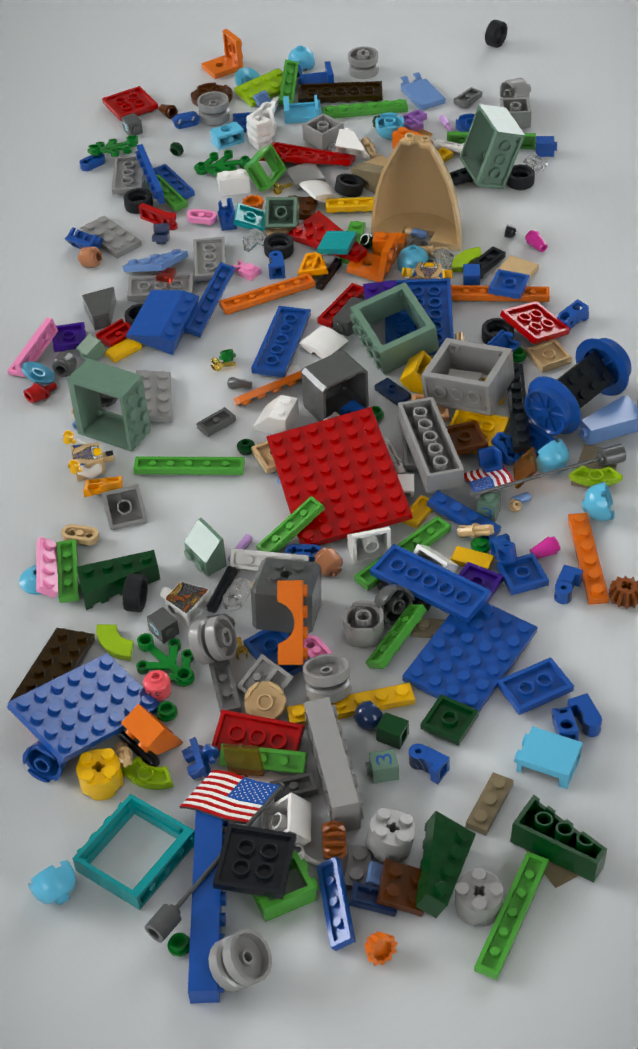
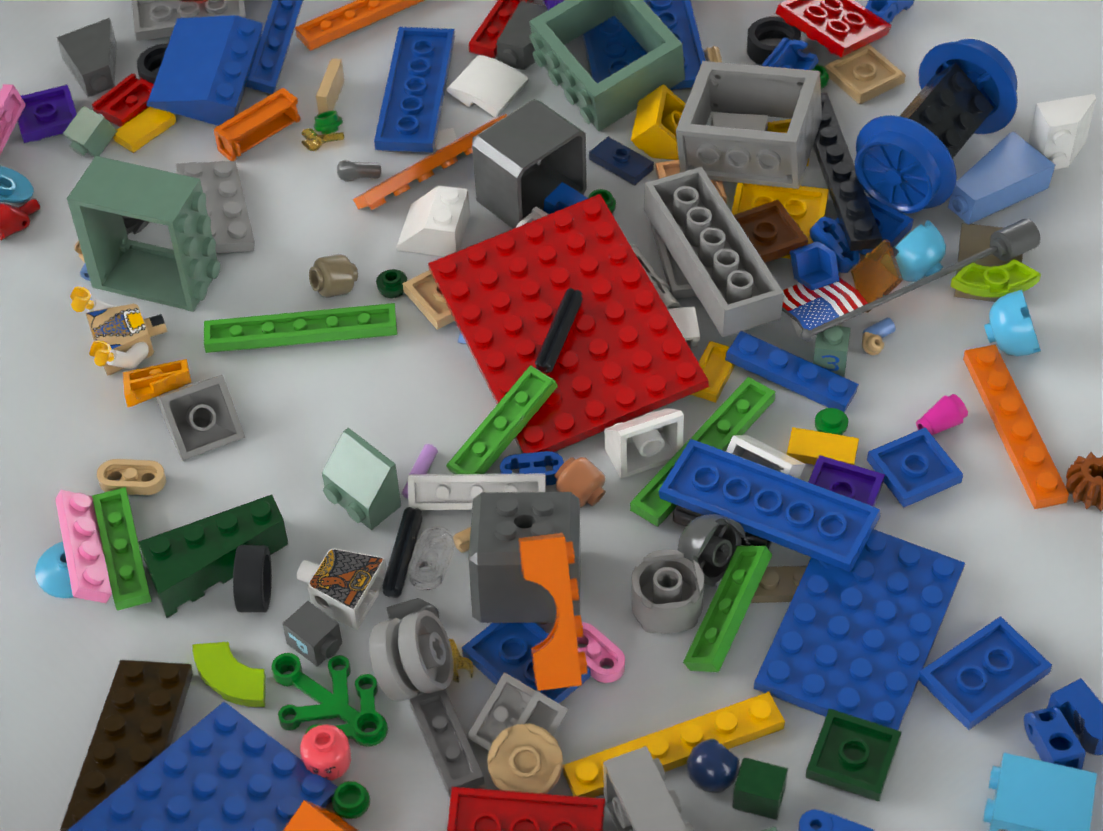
camera: 10 degrees left, 5 degrees up
dark grey head [52,351,77,377] -> none
dark grey plate [197,407,236,437] -> none
light grey wheel [303,654,352,703] -> none
tan axle [457,523,495,538] -> none
blue leg [489,534,517,563] -> none
blue leg [554,565,583,604] -> none
none -> orange container [214,88,301,161]
none -> dark tan head [309,254,358,297]
none -> tan tile [316,58,345,114]
none -> black axle [535,288,583,373]

